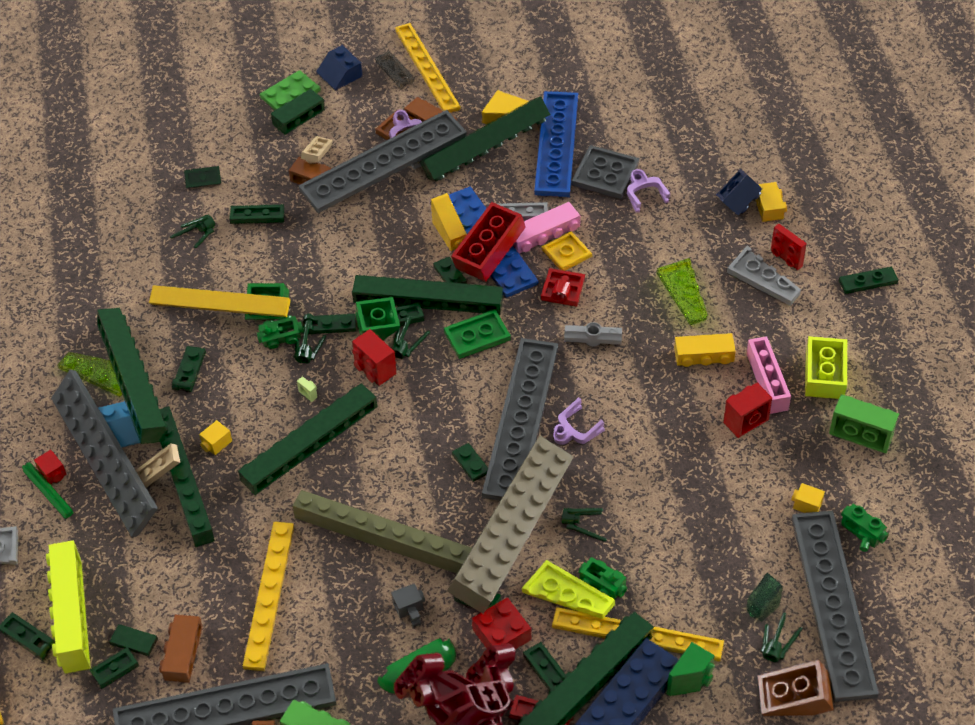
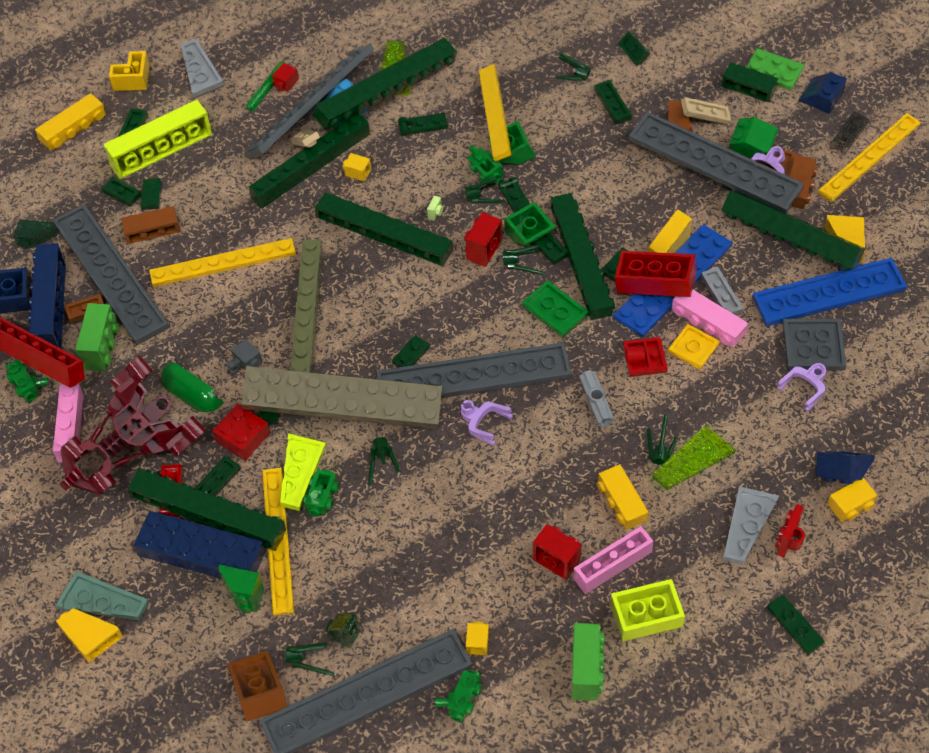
camera: 70 degrees right, 5 degrees up
none -> dark green plant [647,414,678,465]
none -> green slope [729,117,778,158]

